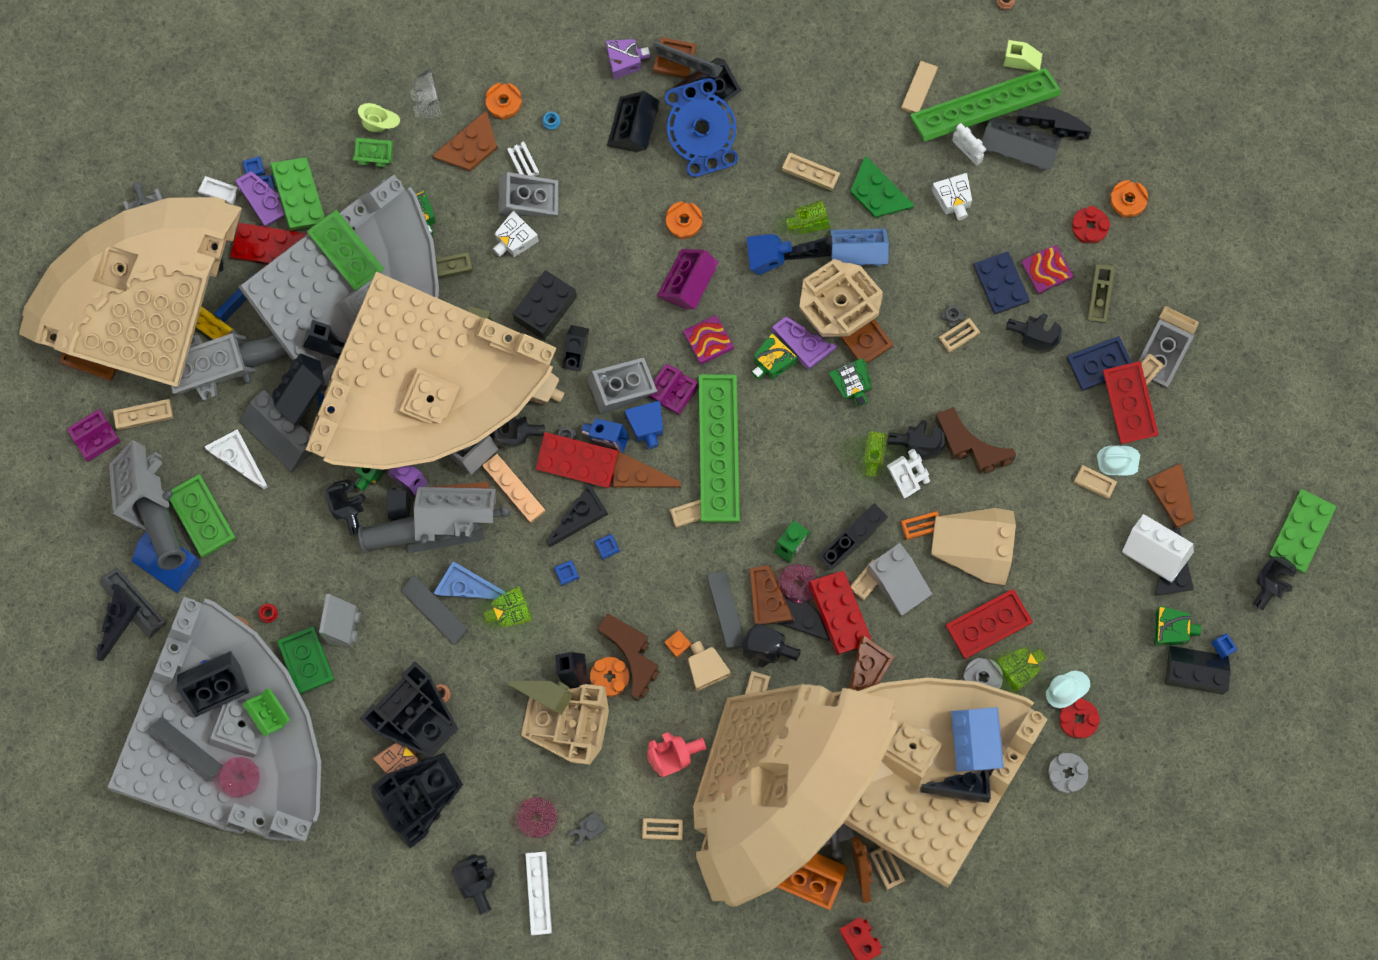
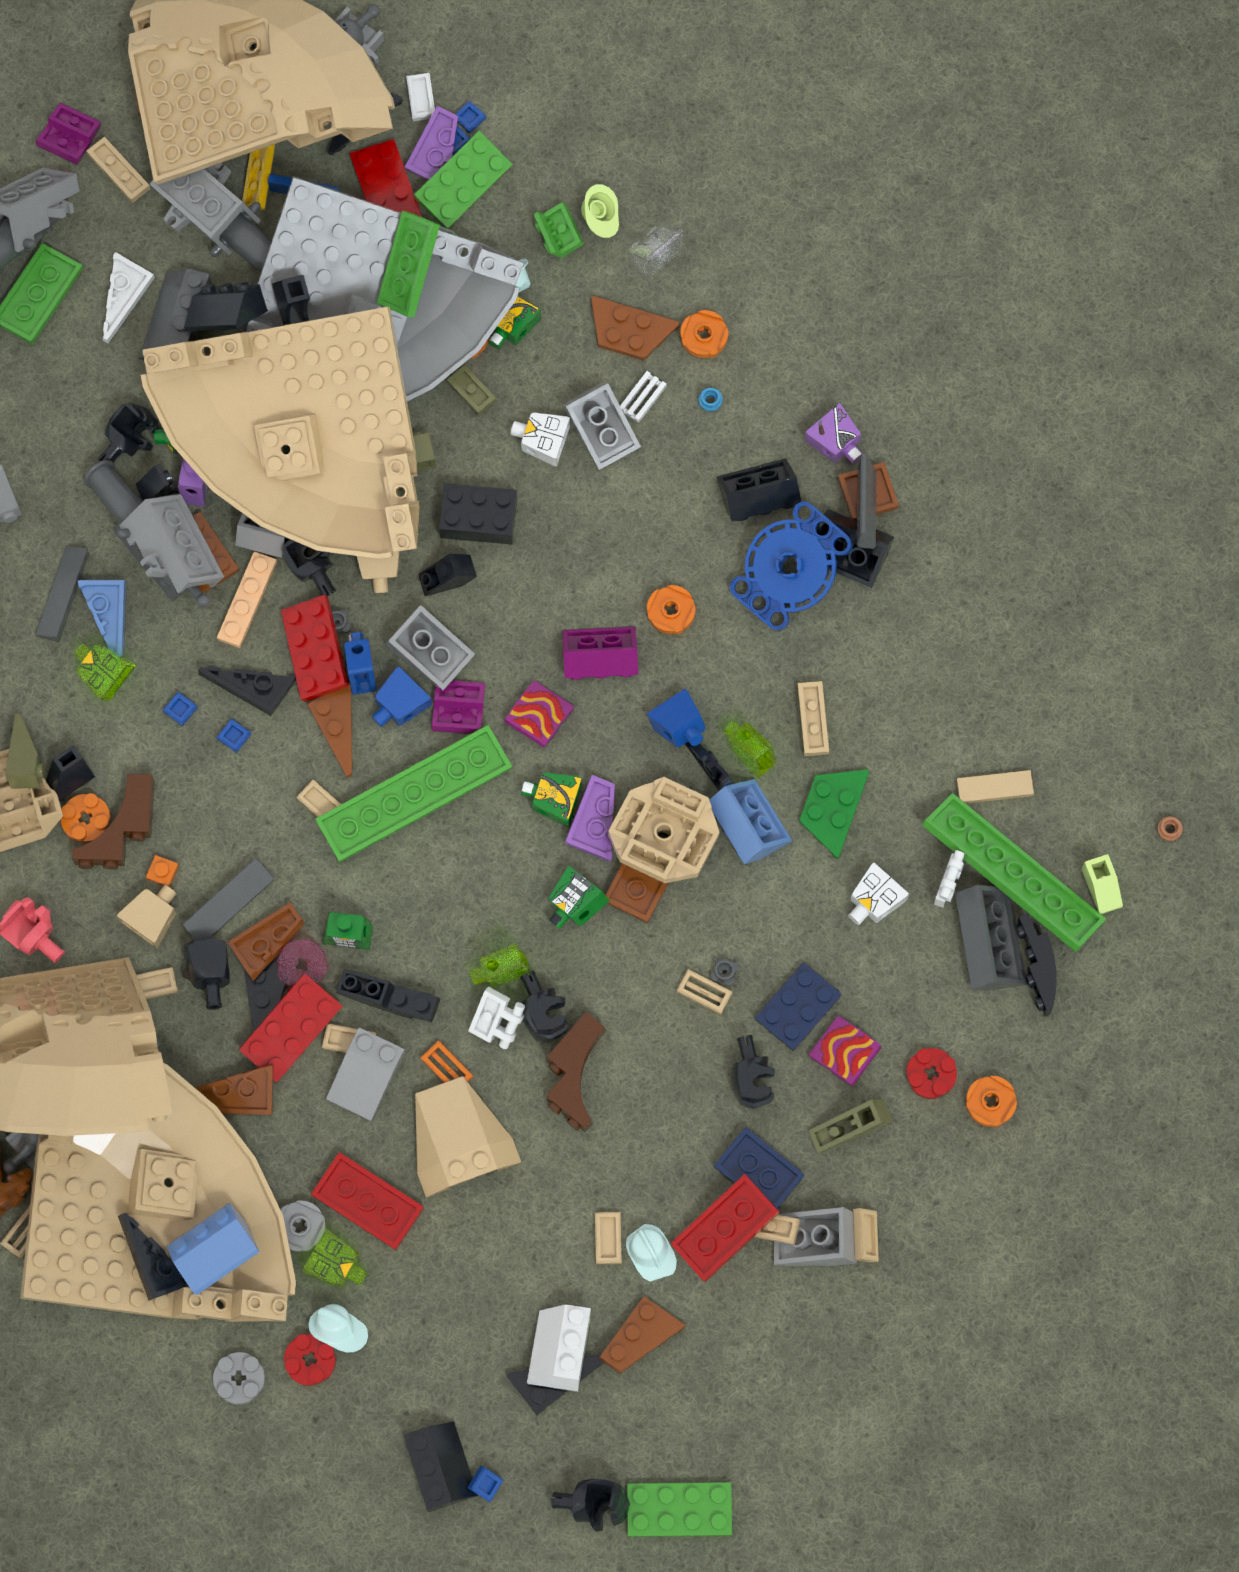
camera: 60 degrees right, 0 degrees up
green torso [1154,606,1201,646] -> none

